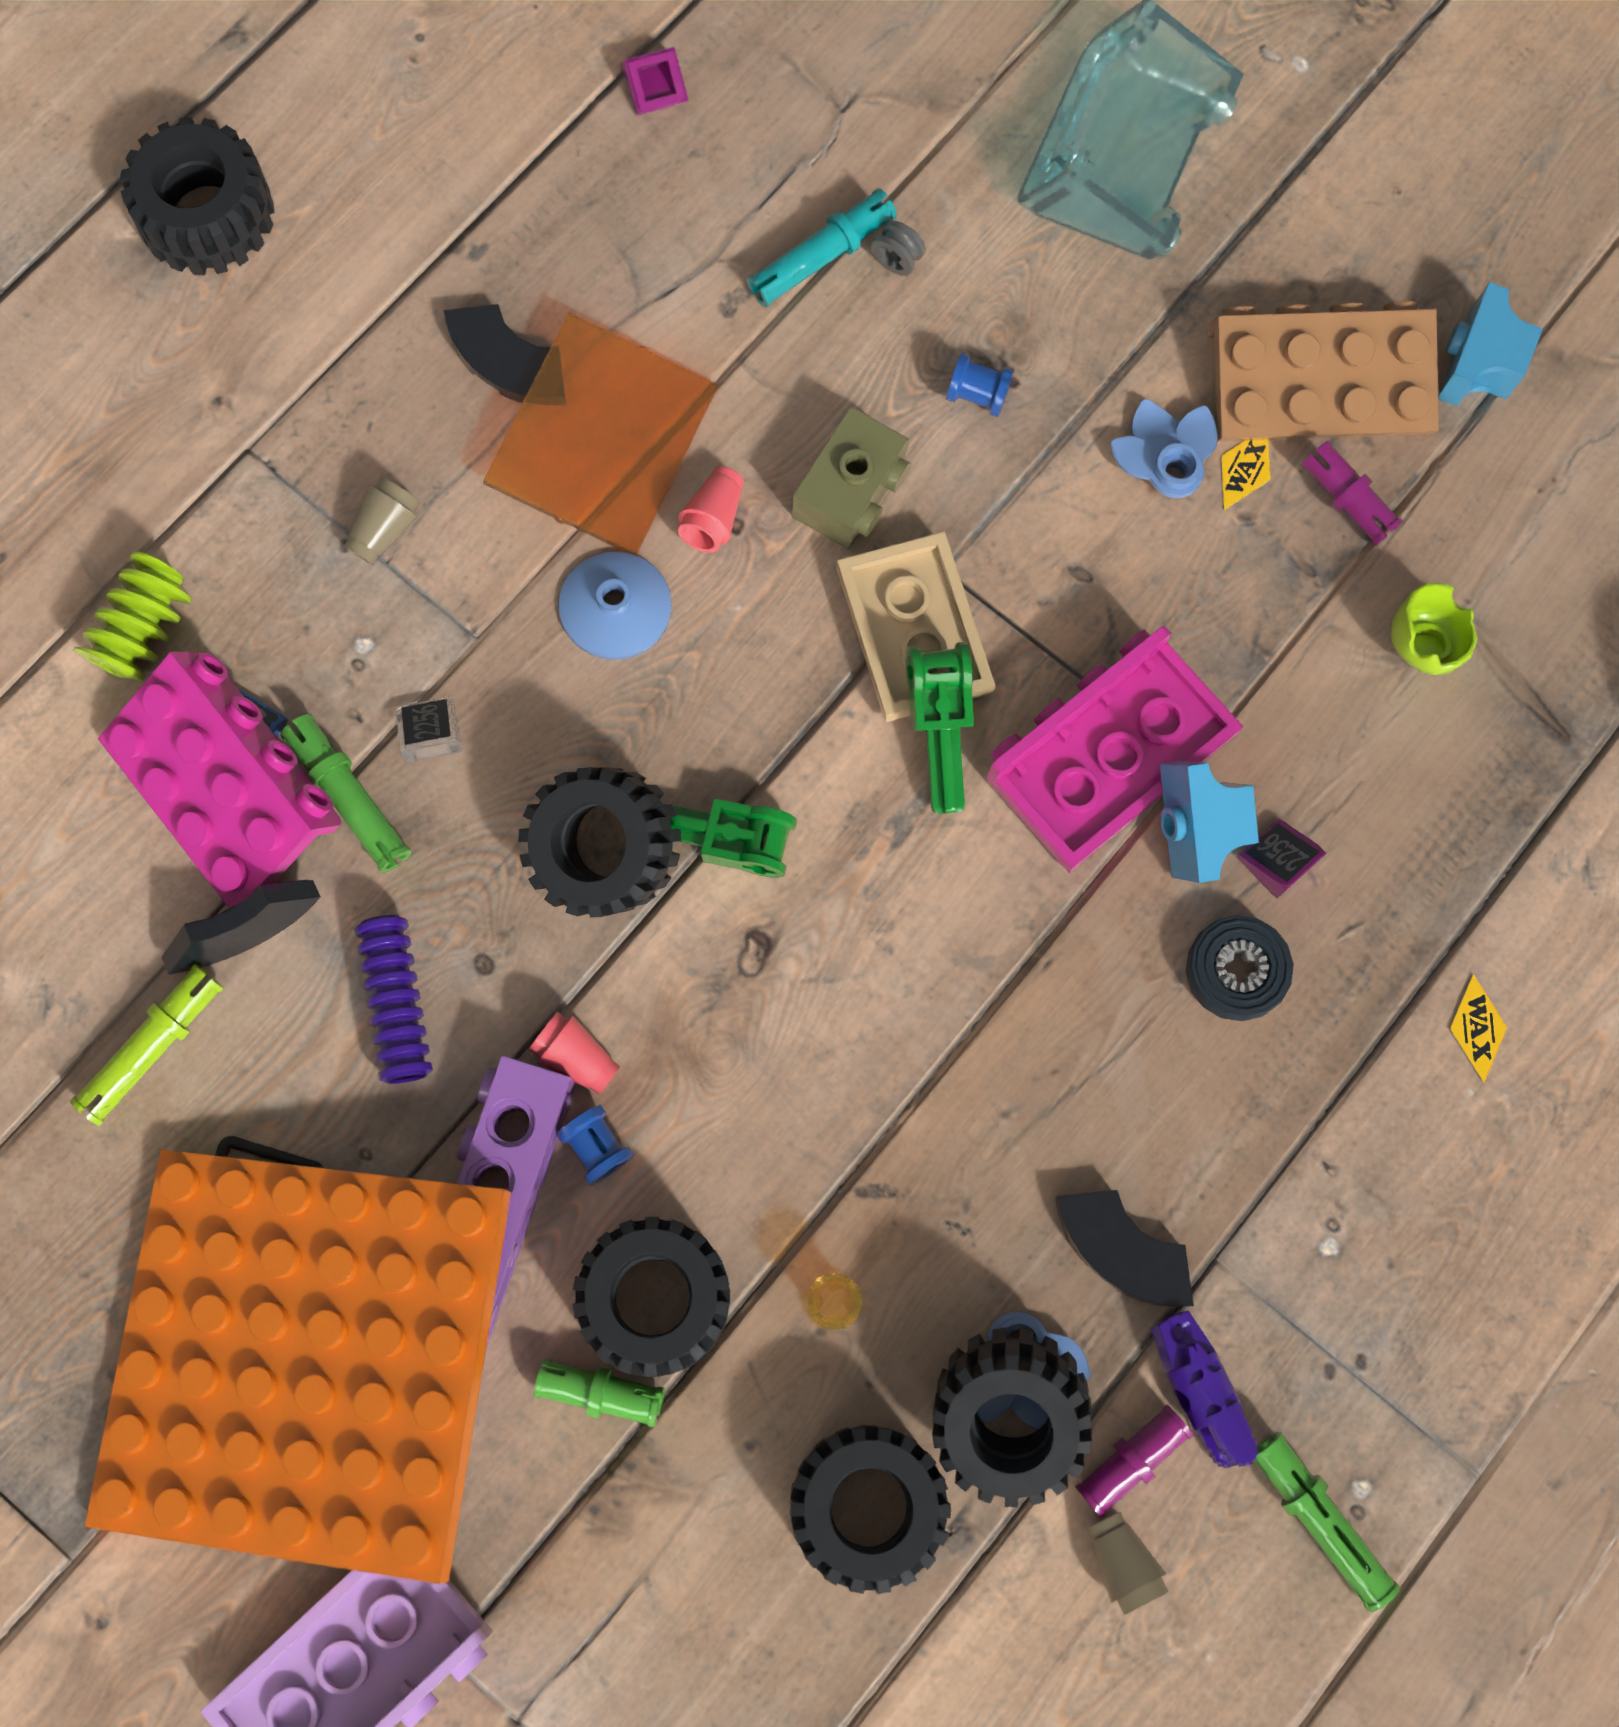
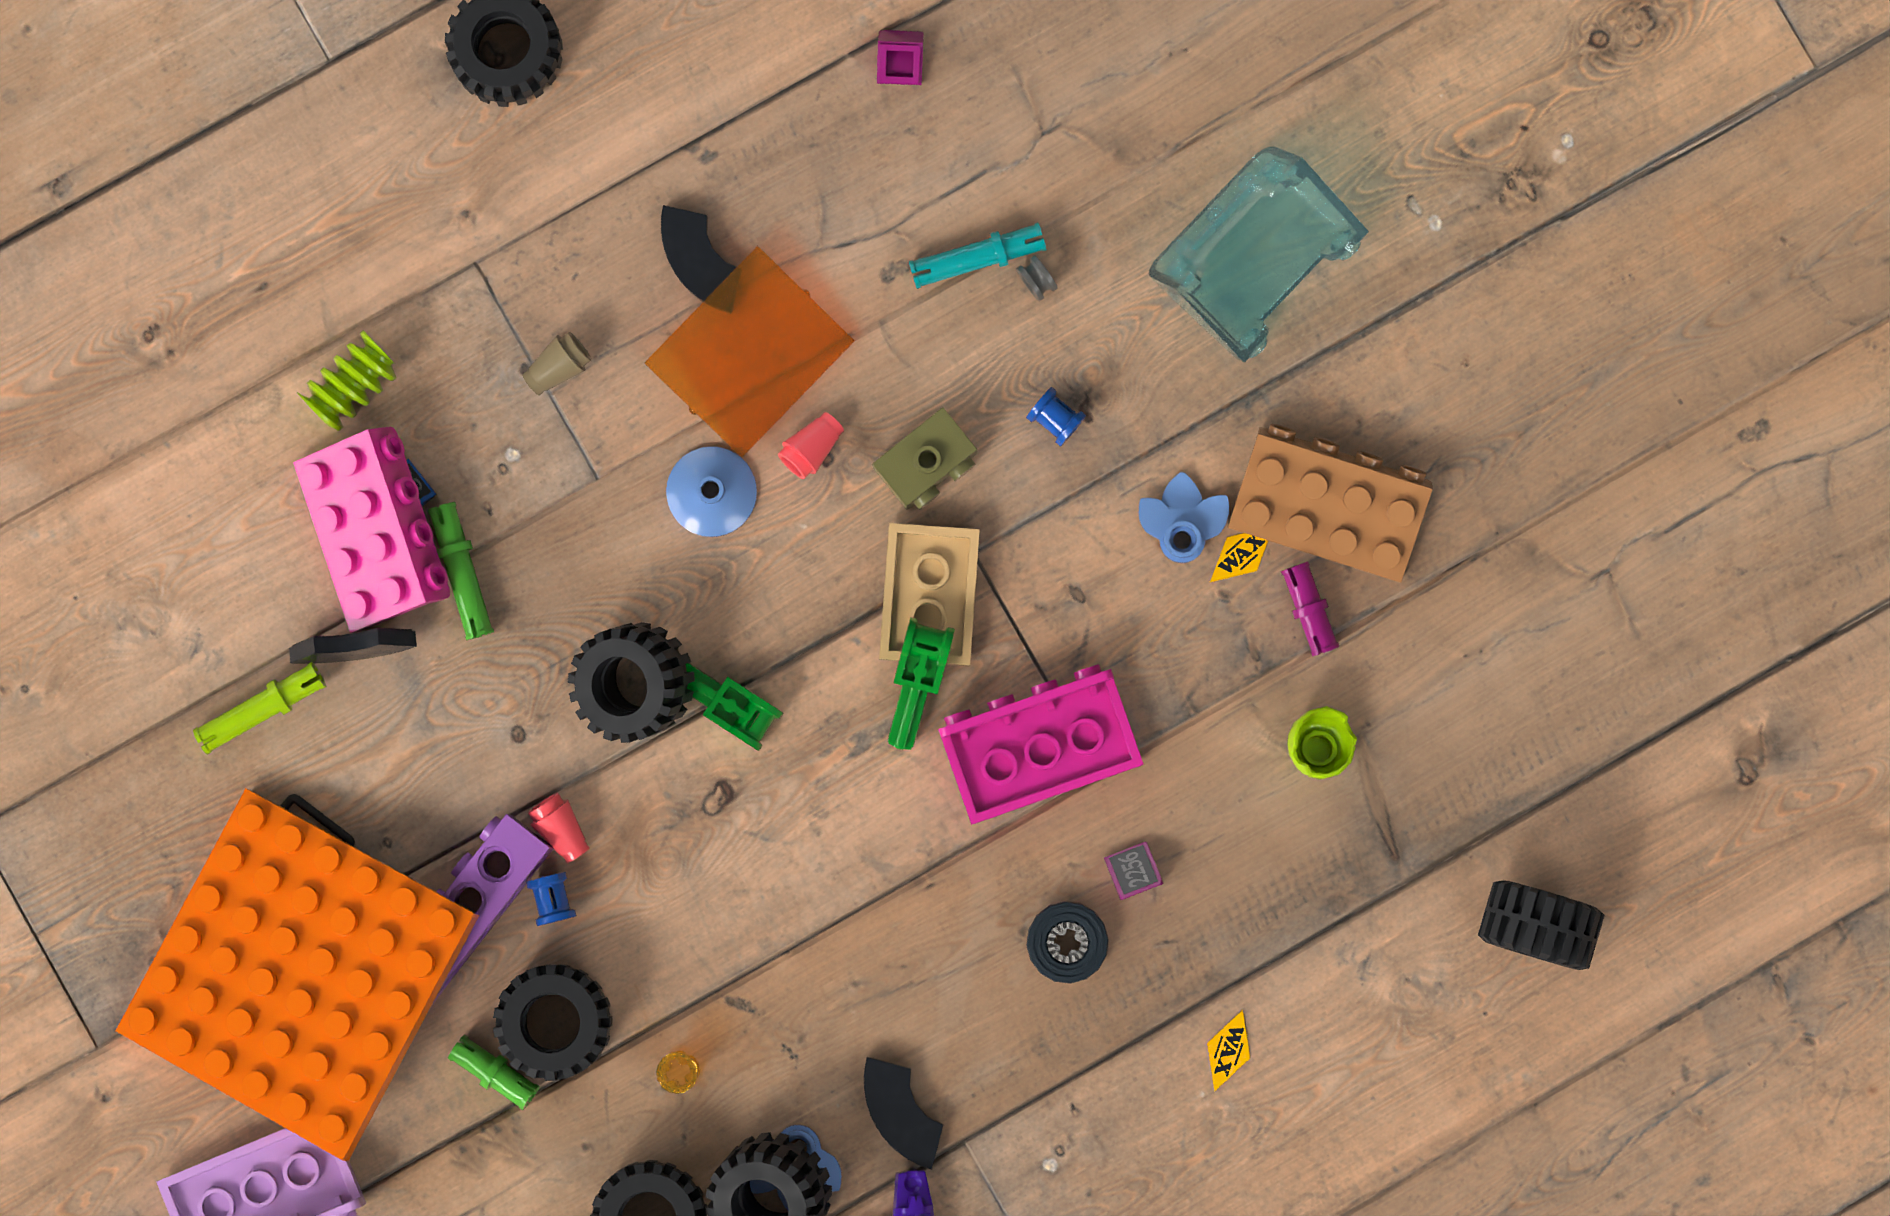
camera: 30 degrees right, 10 degrees up
dark purple piece [354,915,433,1084] -> none
slope [396,696,463,763] -> none
dark azure brick [1160,760,1259,883] -> none
dark azure brick [1438,282,1542,406] -> none

